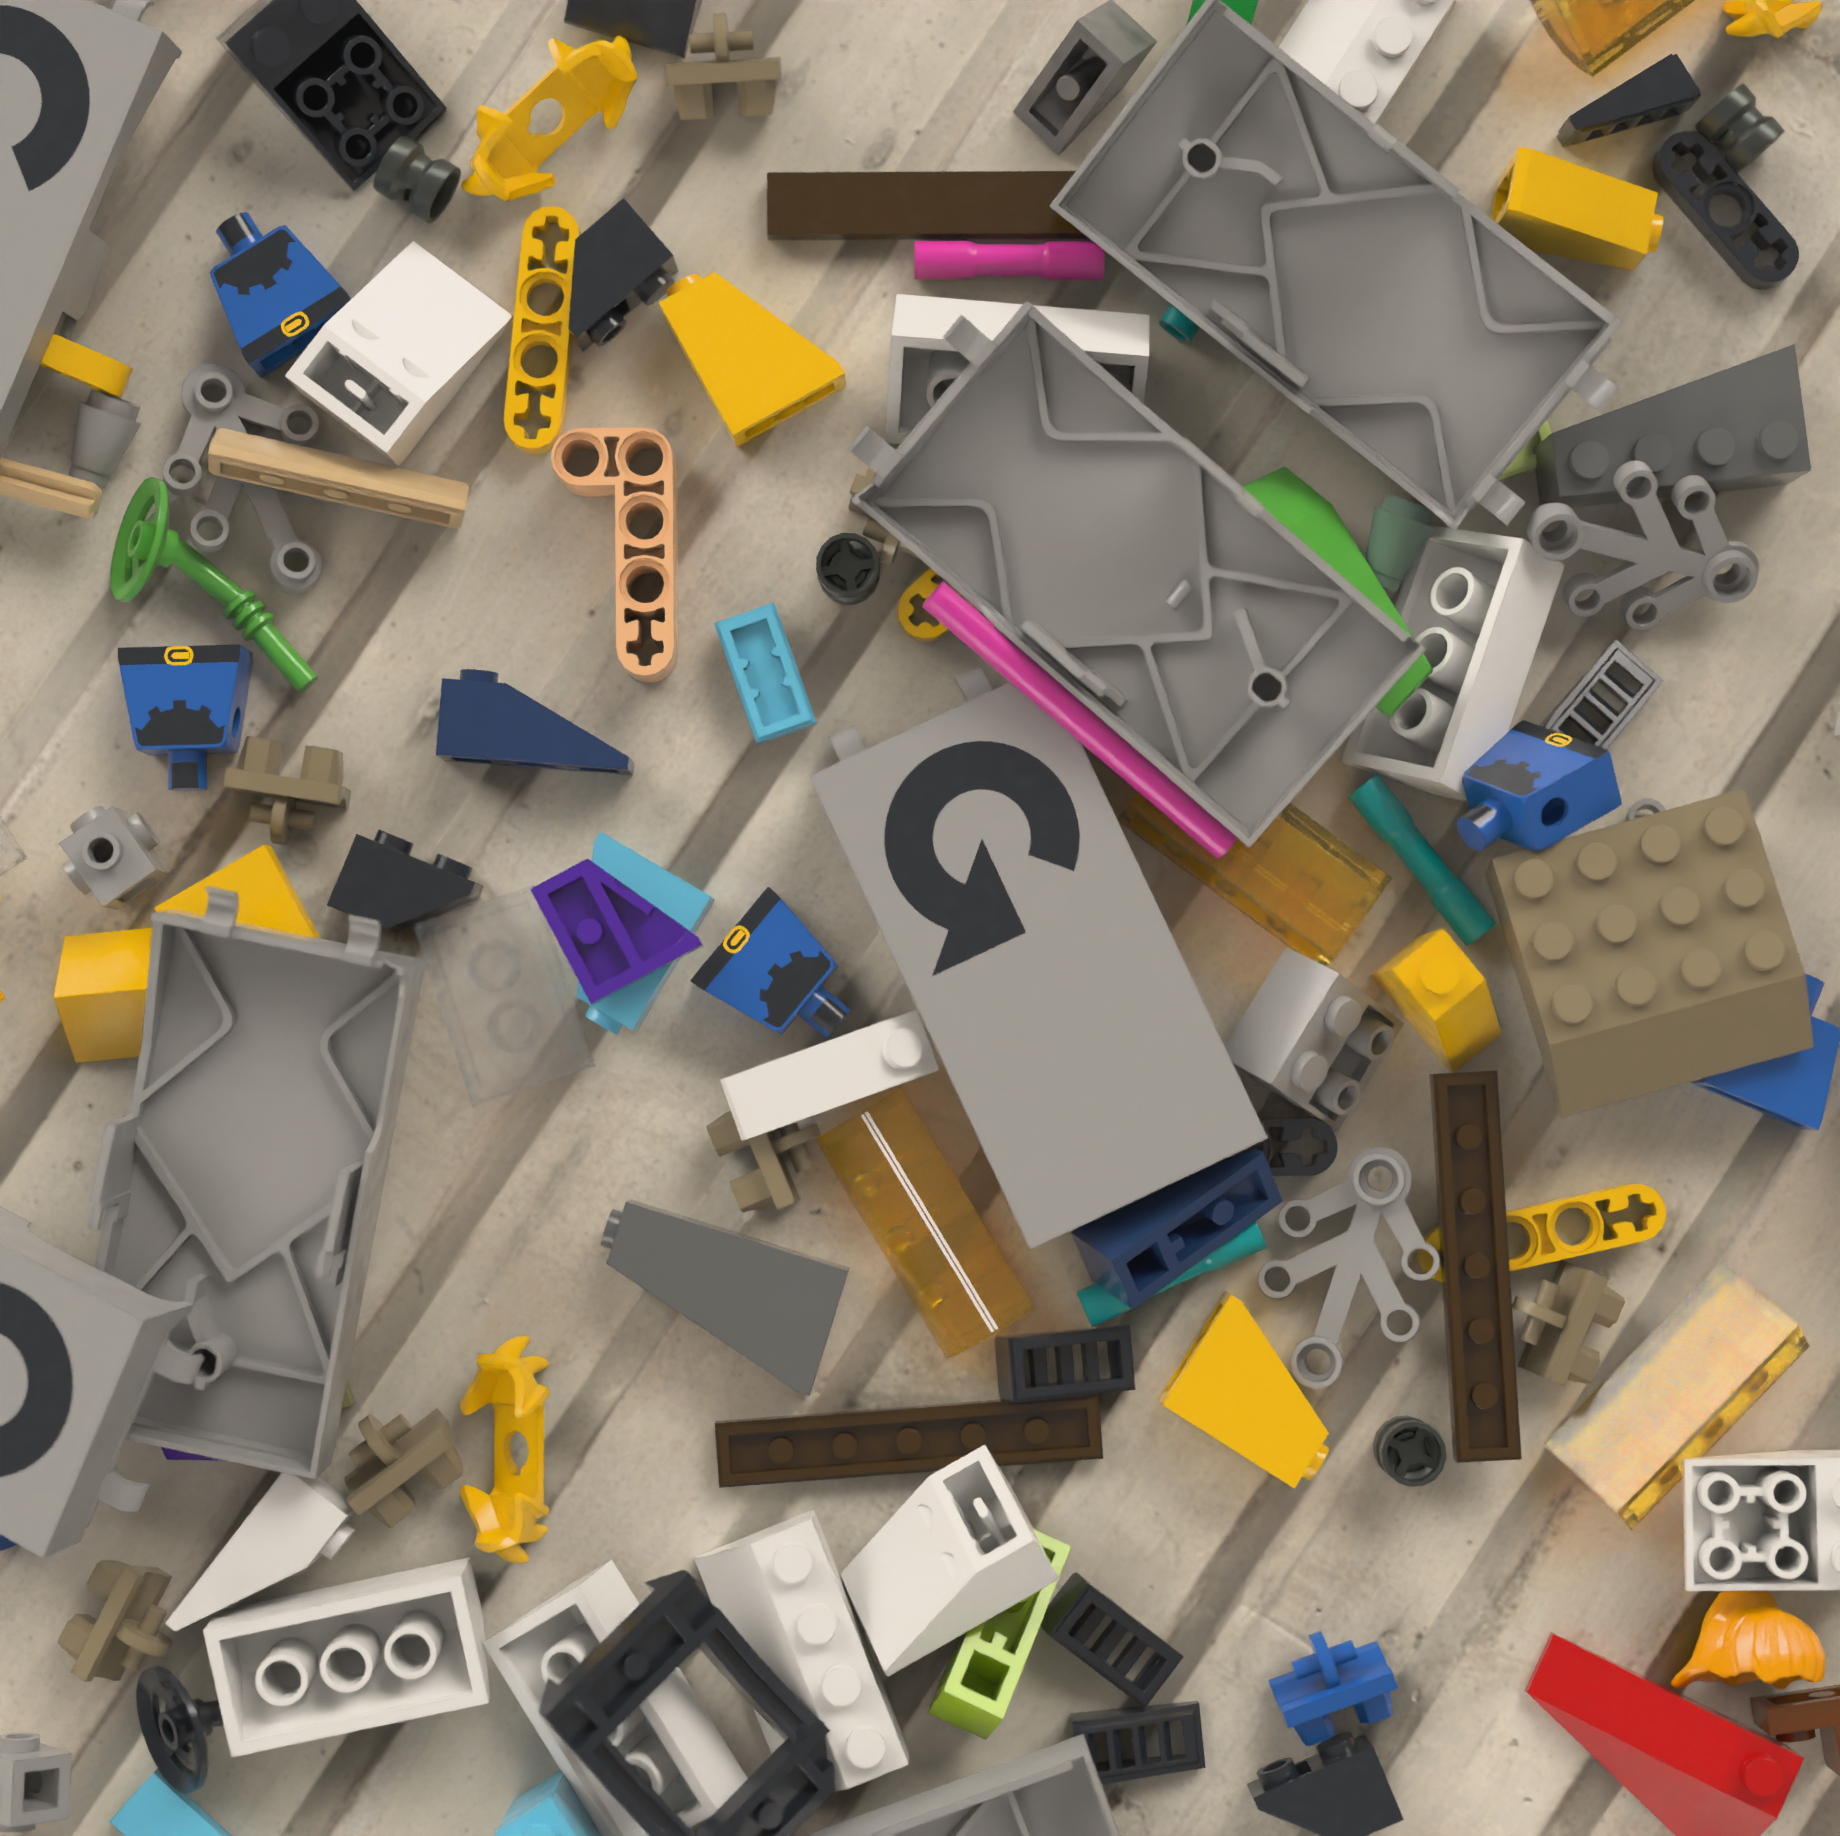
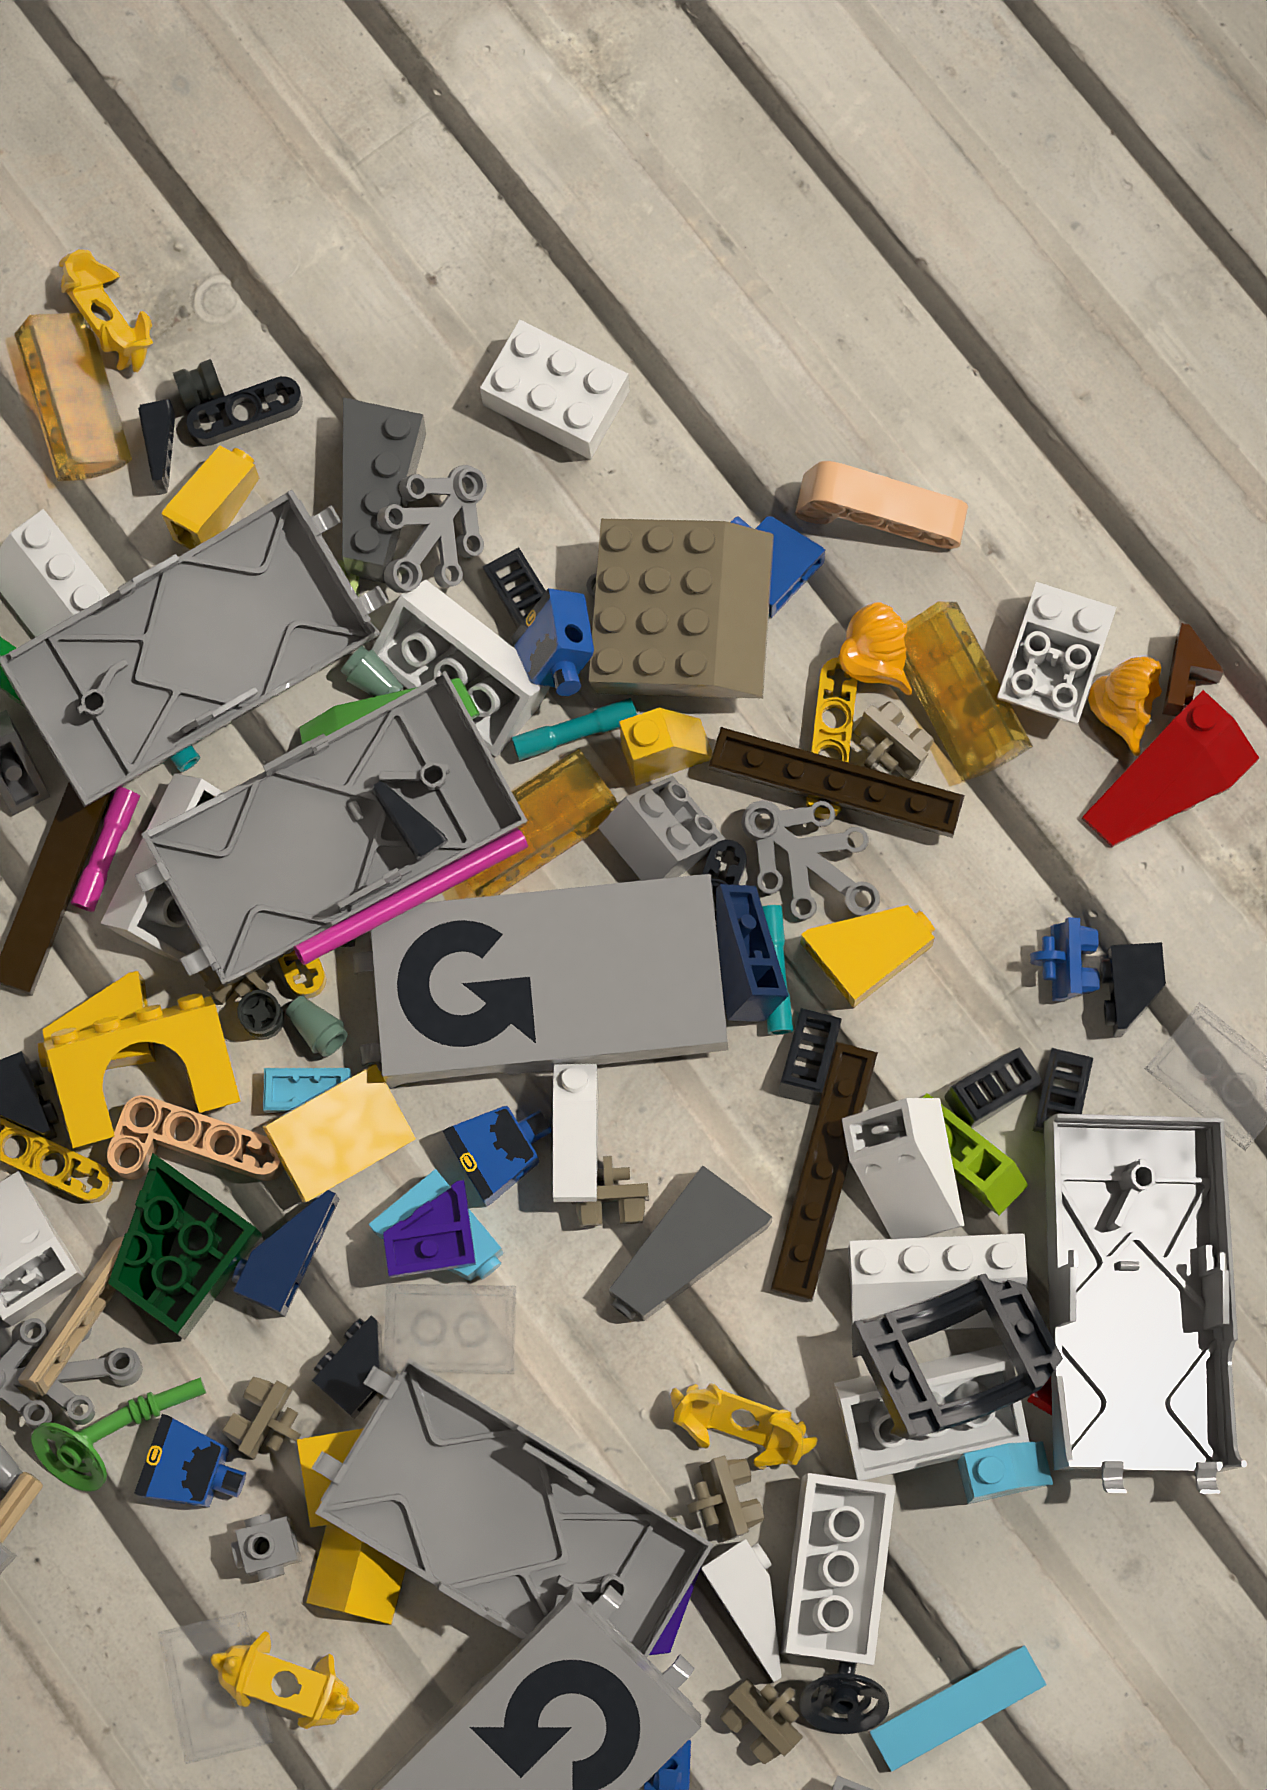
camera: 65 degrees left, 10 degrees down
clear yellow brick [815,1087,1035,1358] -> none
pearl dark grey wheel [1373,1415,1447,1487] -> none
none -> yellow arch [44,993,241,1148]
none -> dark green wedge [108,1153,262,1340]
none -> yellow tile [262,1064,416,1202]
none -> sand green cone [286,996,348,1057]
none -> black slope [372,781,448,861]
none -> light orange hair [838,602,912,696]

